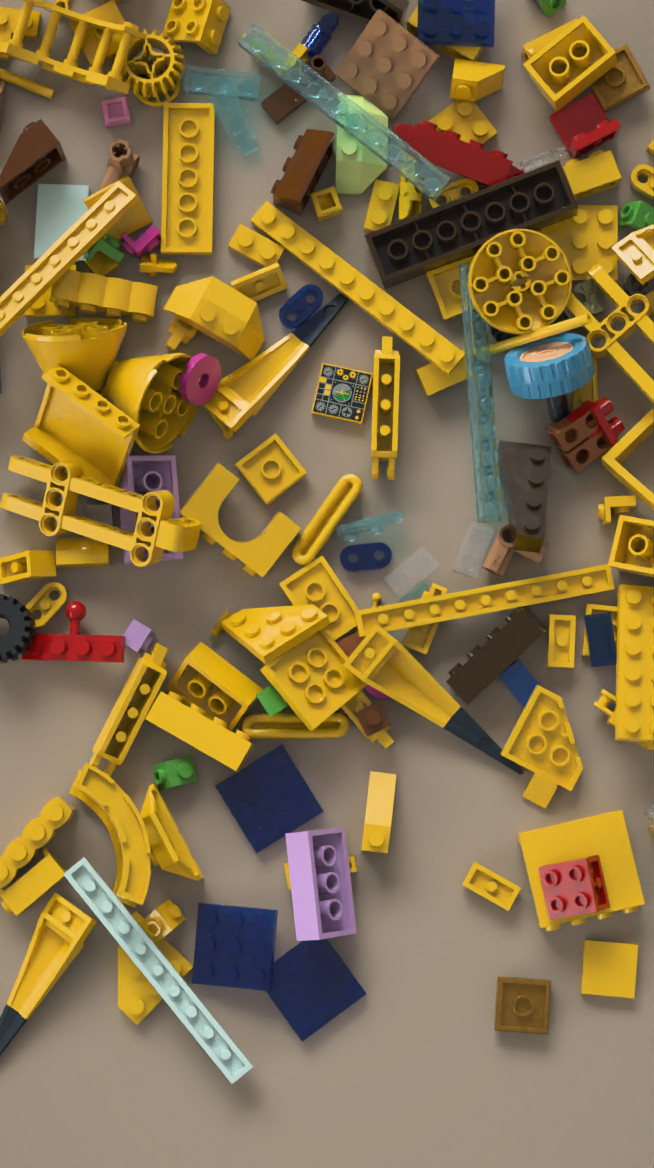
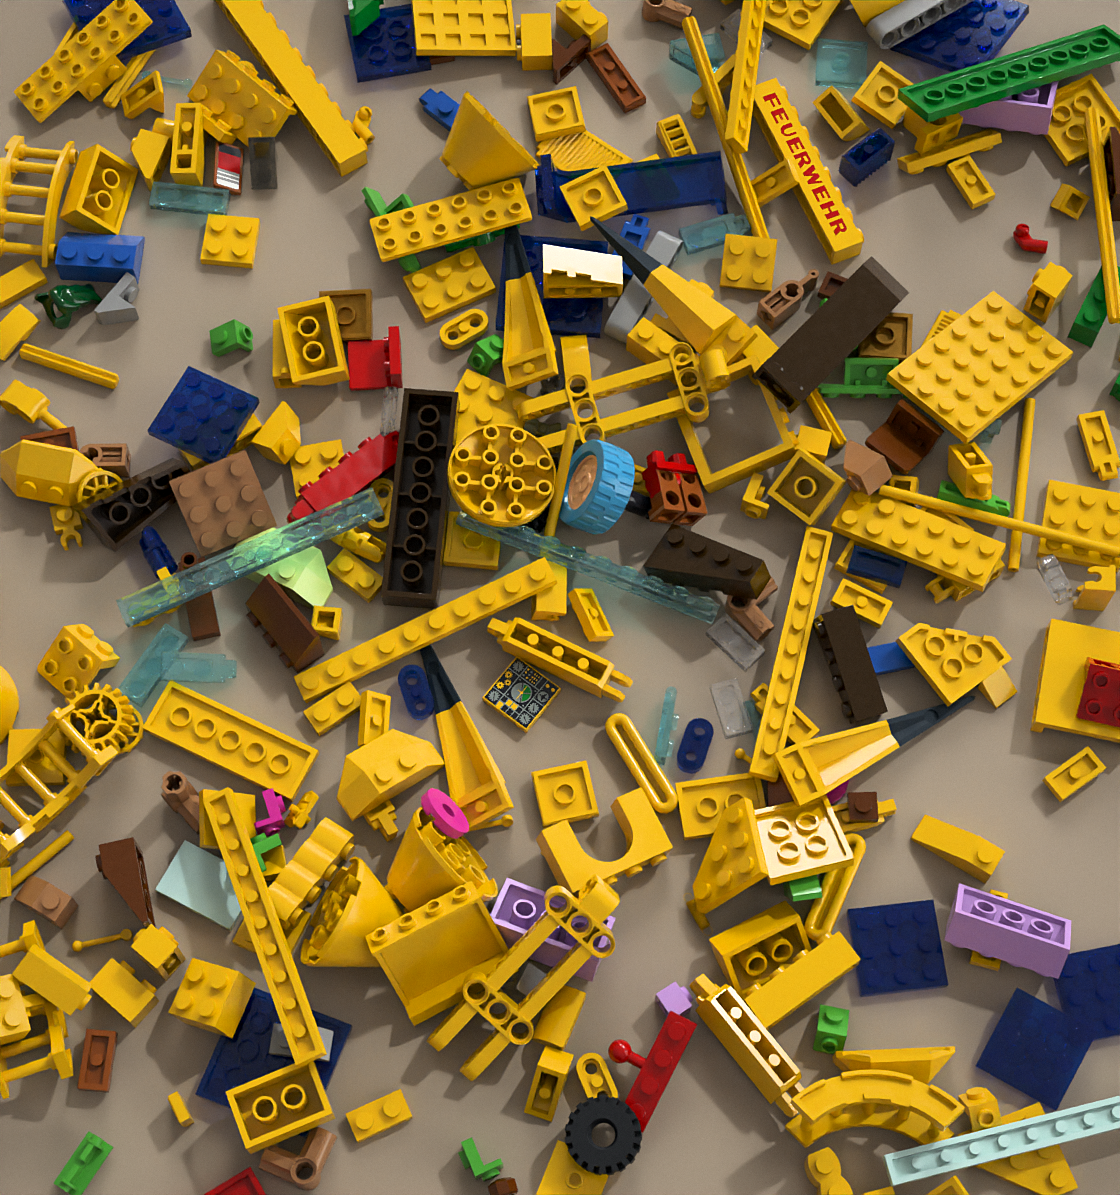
camera: 65 degrees left, 15 degrees down
bright pink tile [101,96,131,128] -> none
yellow brick [562,150,622,201] -> none
none -> yellow plate [567,588,614,642]

